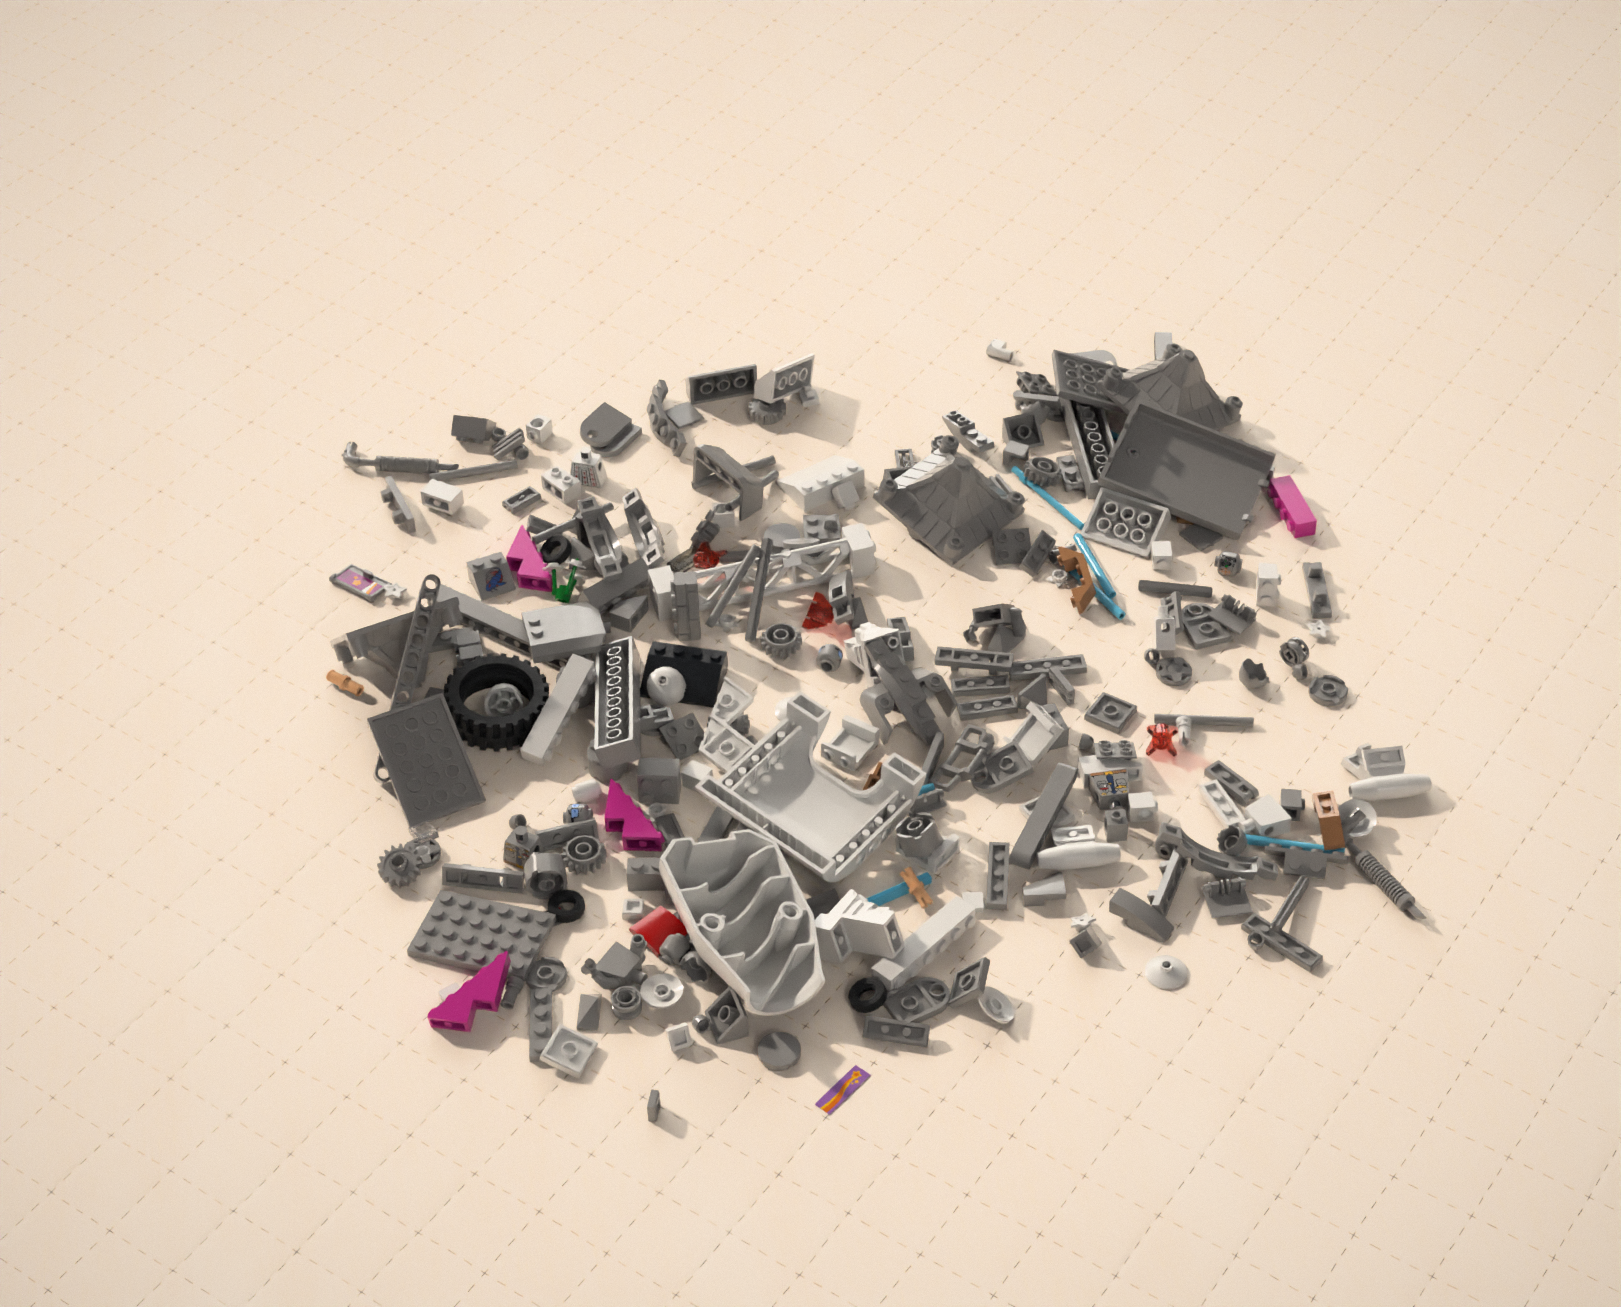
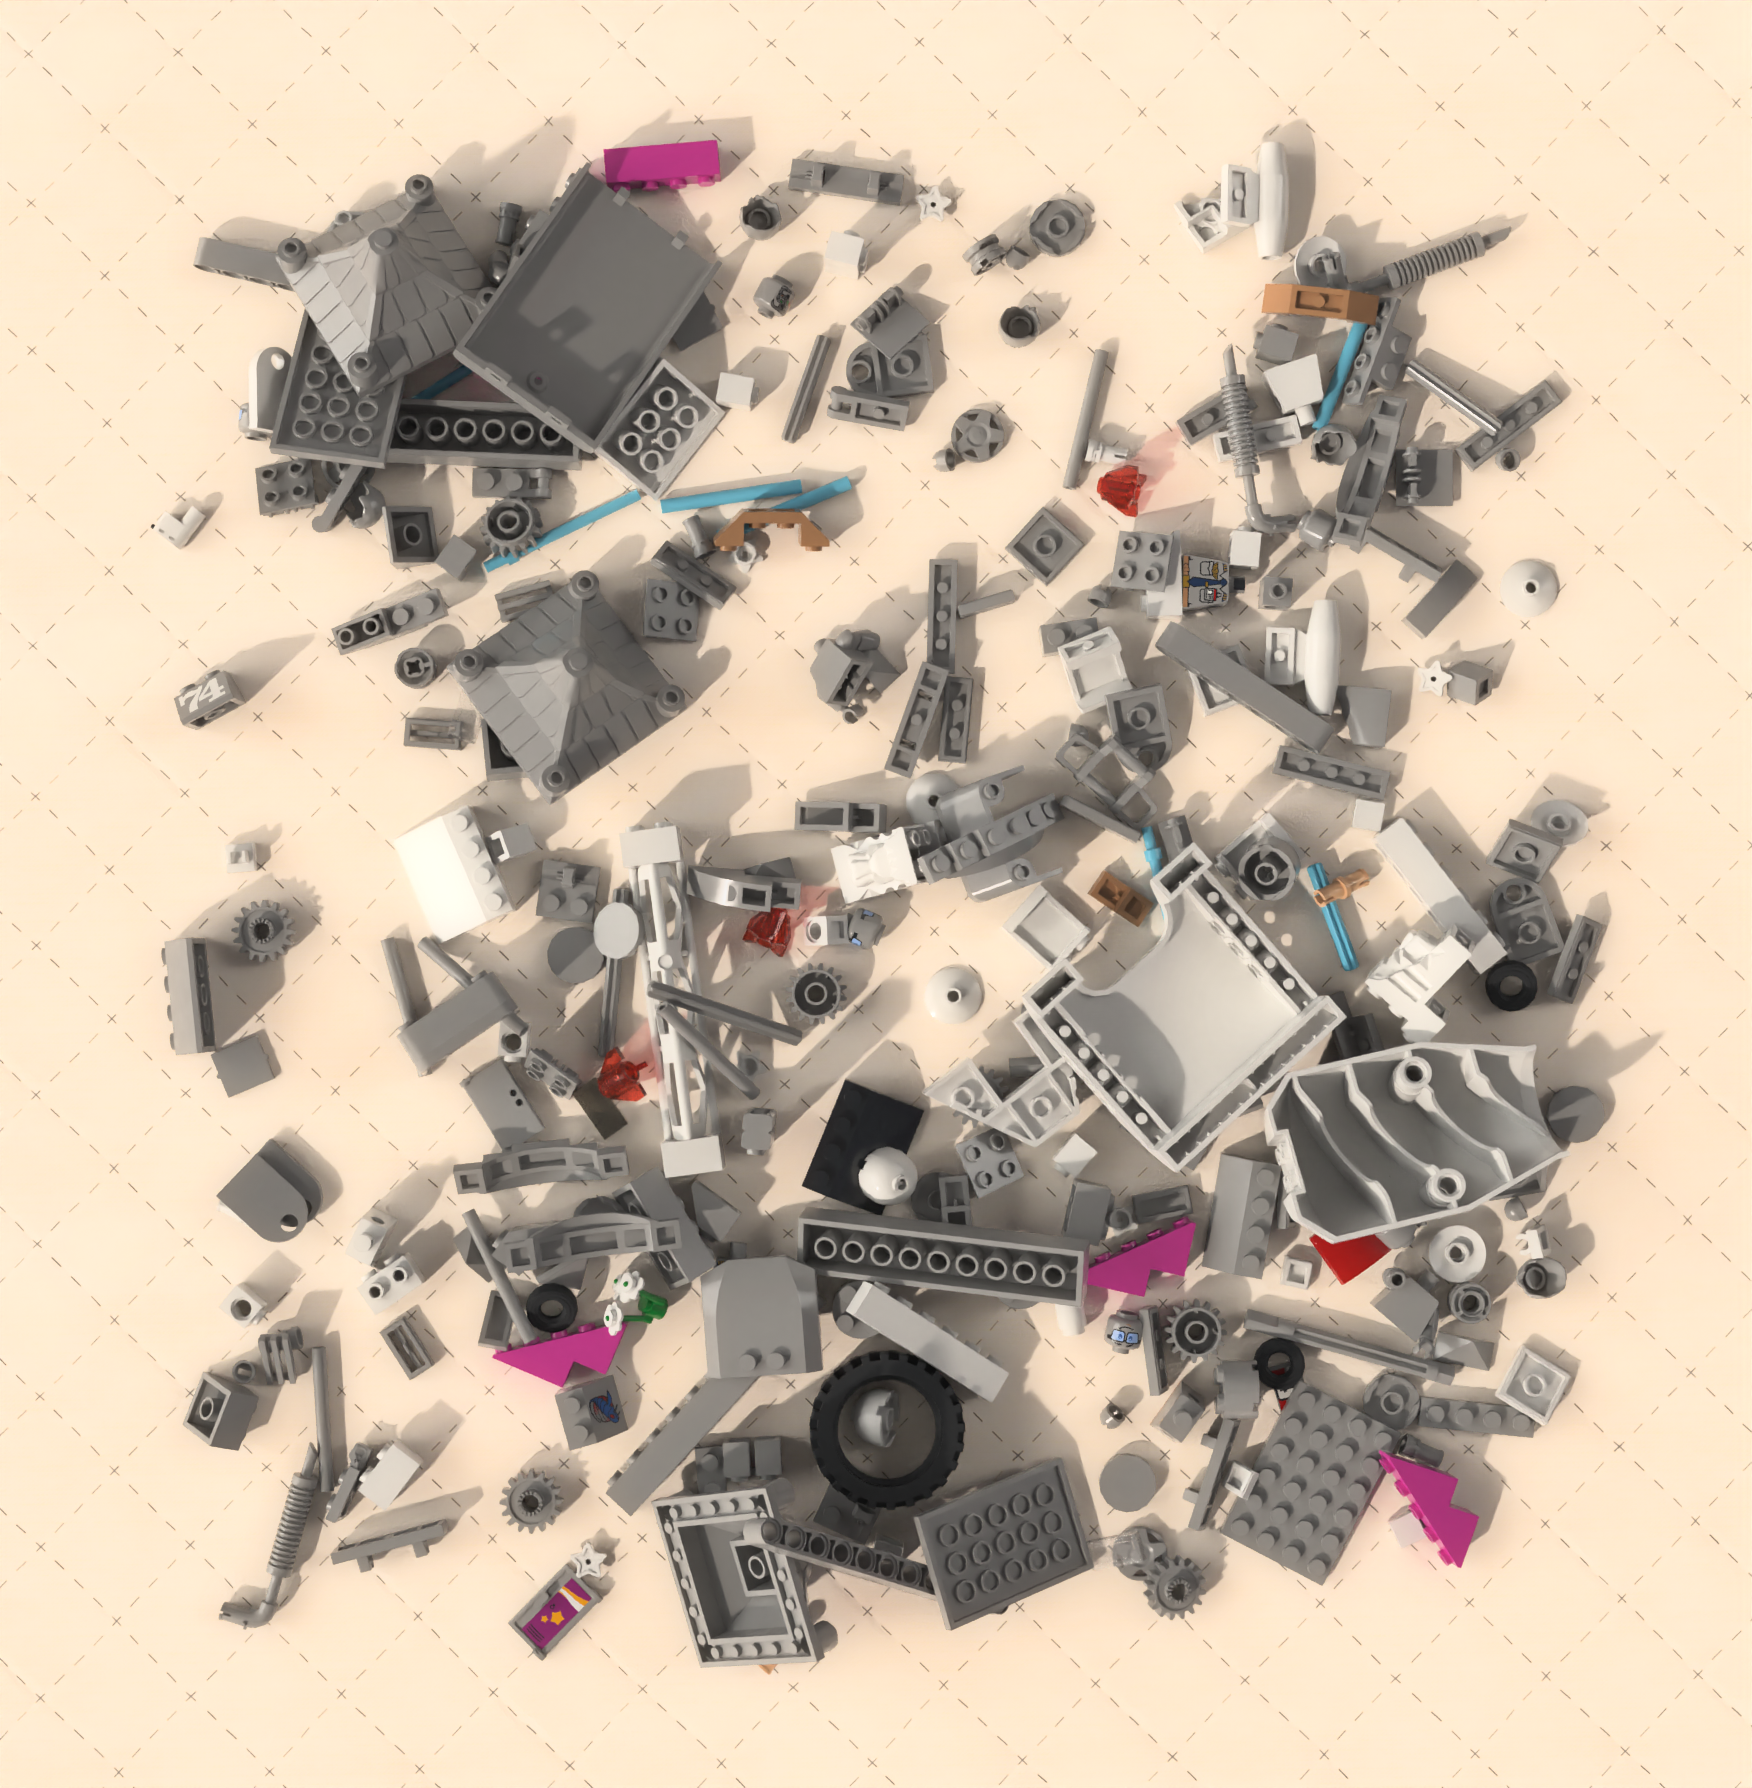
camera: 80 degrees left, 45 degrees up
light grey piece [646,379,687,457] -> none
light grey tile [647,1089,661,1122] -> none
white slope [754,353,815,404] -> none
medium lavender sticker [814,1065,871,1115] -> none
light grey tile [957,695,1018,721] -> none
light grey slope [1017,673,1047,709] -> none
white torso [1152,605,1176,650] -> none
none -> light grey slope [174,670,246,730]
none -> light grey hinge [325,1442,374,1523]
none -> light grey door [459,1058,546,1152]
none -> light grey gear [499,1468,564,1534]
none -> light grey hair [739,194,782,241]
none -> white brick [803,915,849,946]
none -> light grey tile [1099,1453,1156,1513]
none -> light grey piece [1219,343,1297,537]
none -> white tile [1221,1460,1259,1500]
none -> light grey piece [1243,1309,1455,1386]
none -> light grey hair [1515,1257,1567,1299]

